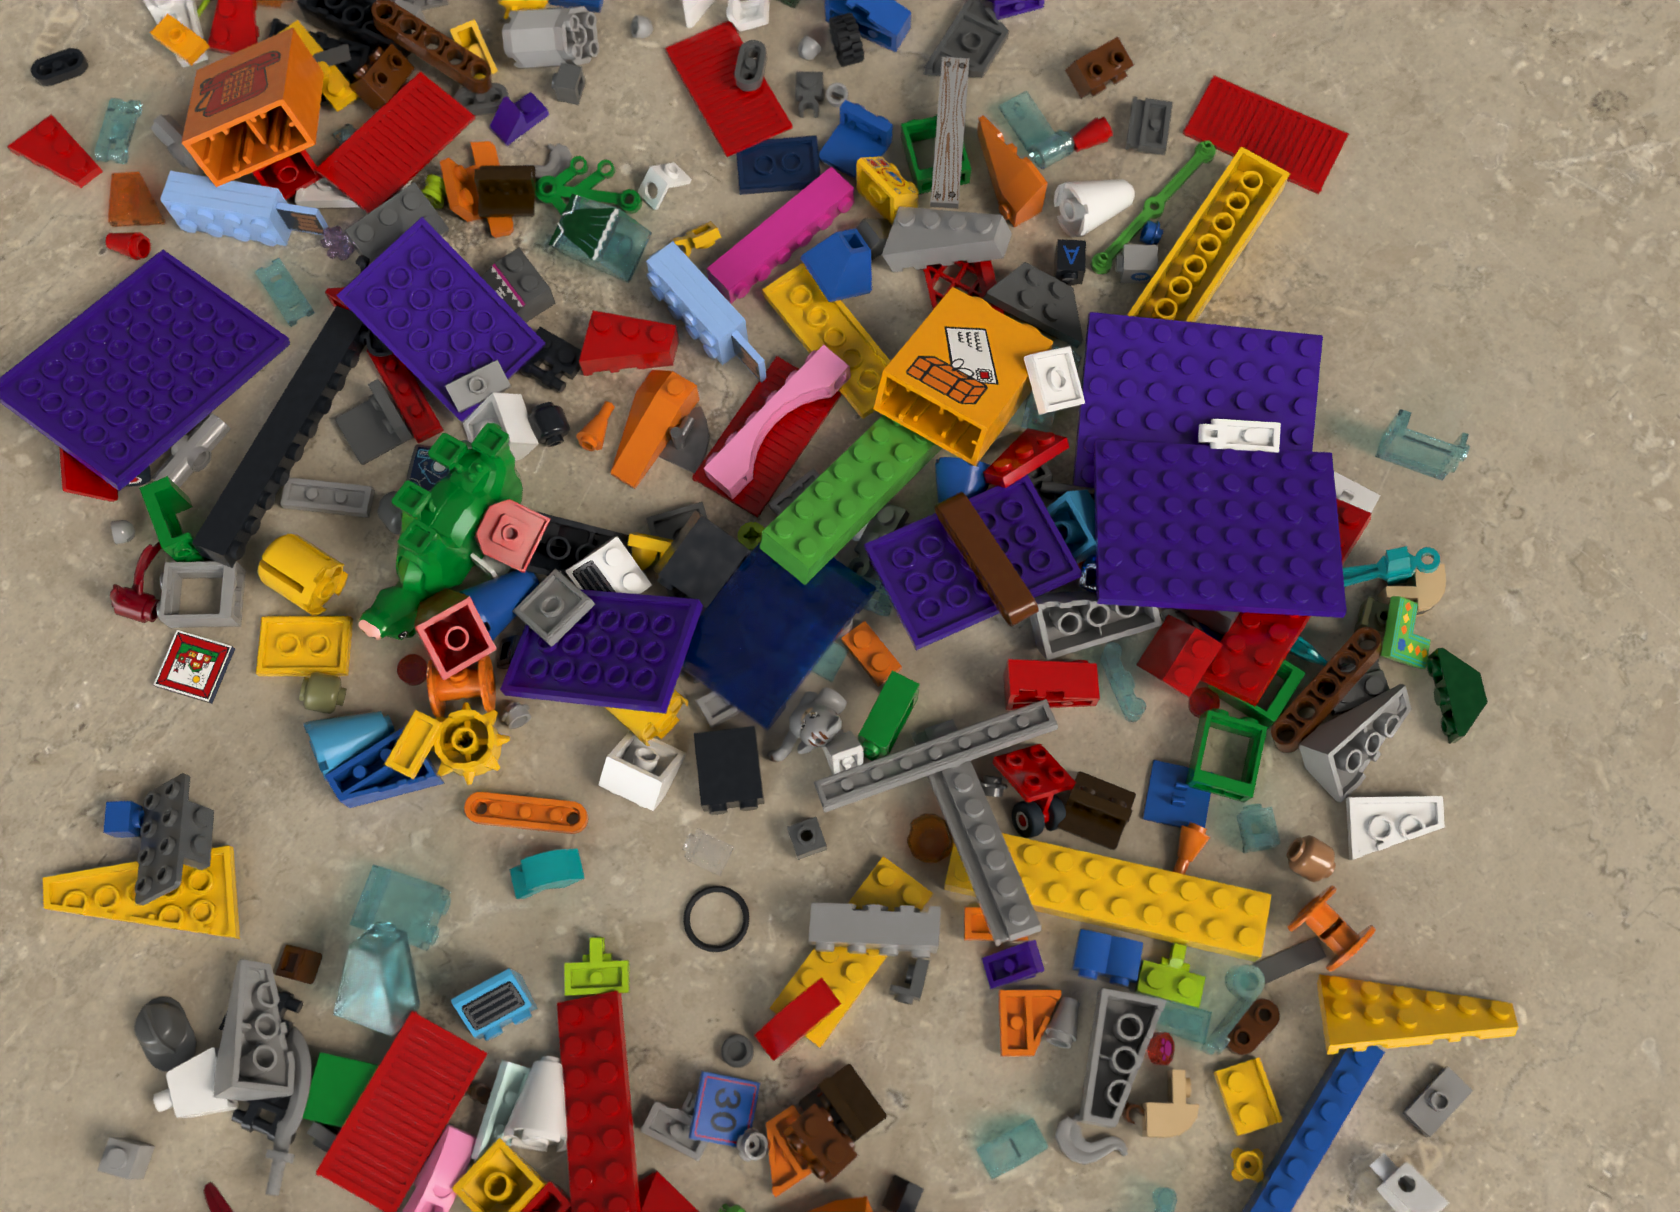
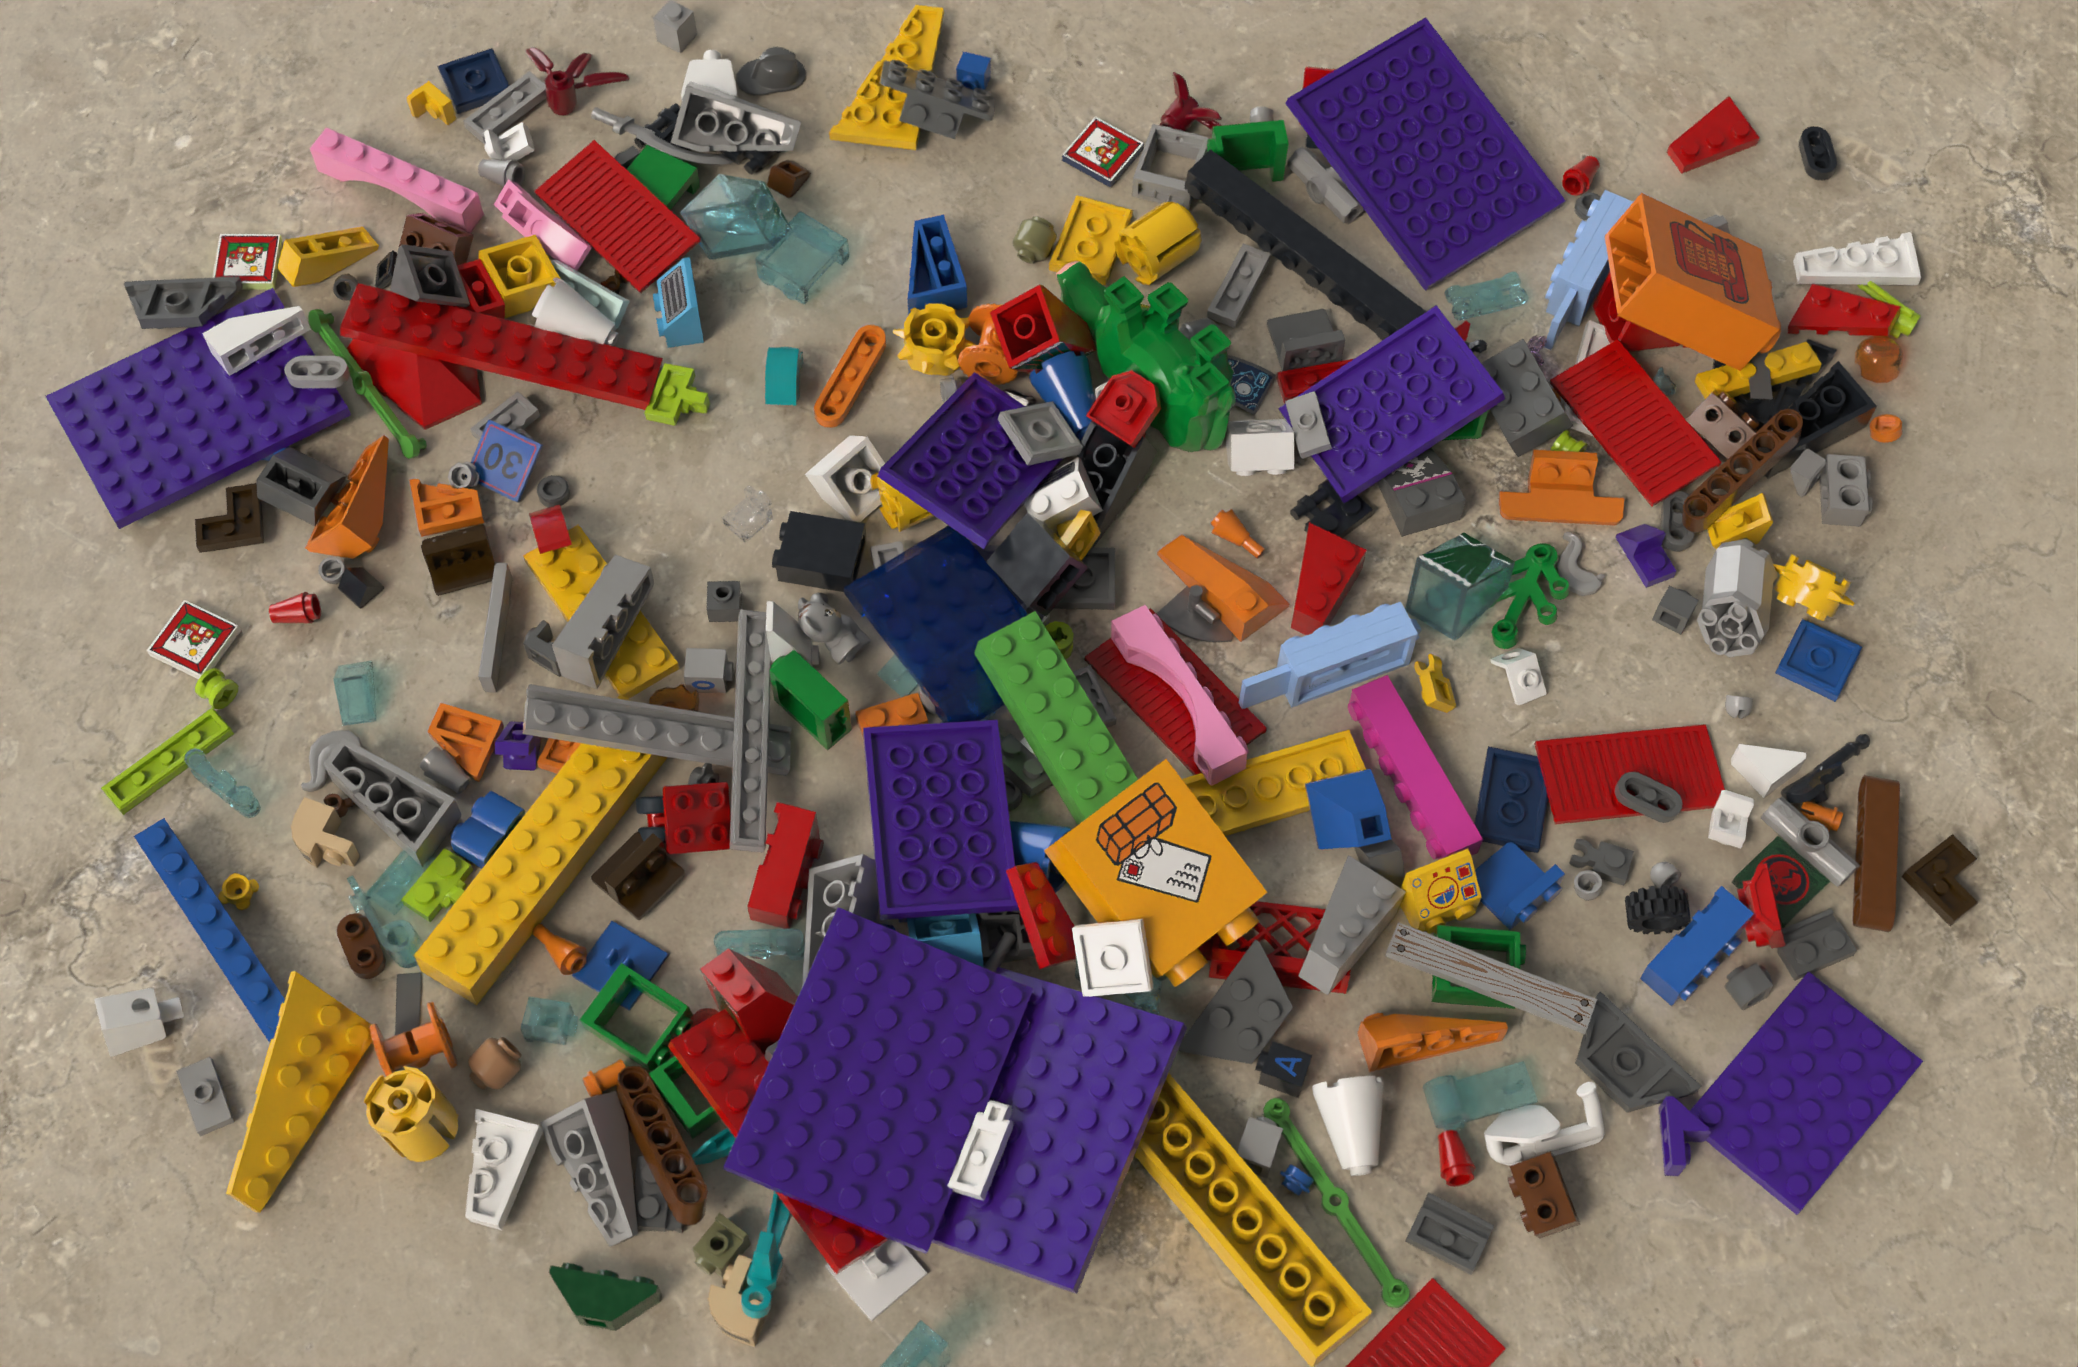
camera: 105 degrees right, 10 degrees down
clear light blue plate [95,98,142,164] -> none
clear orange wing [108,172,165,227] -> none
light orange plate [150,14,210,66] -> none
dark azure cone [303,711,395,781] -> none
yellow tile [384,710,444,780] -> none
dark brown bracket [474,165,536,217] -> none
black head [528,402,570,447] -> none
black tyre [683,886,750,952] -> none
reddish brown brick [783,1103,858,1183] -> none
reddish brown beam [934,491,1039,627] -> none
clear red tile [1147,1032,1175,1066] -> none
yellow plate [1213,1057,1283,1136] -> none
bright green tile [1381,596,1431,669] -> none
none -> yellow cylinder [364,1066,458,1162]
none -> light grey tile [478,563,513,693]
none -> orange pin [582,1059,626,1097]
none -> light grey brick [684,648,734,693]
none -> white piece [1484,1082,1605,1166]
none -> dark grey plate [1574,193,1601,221]

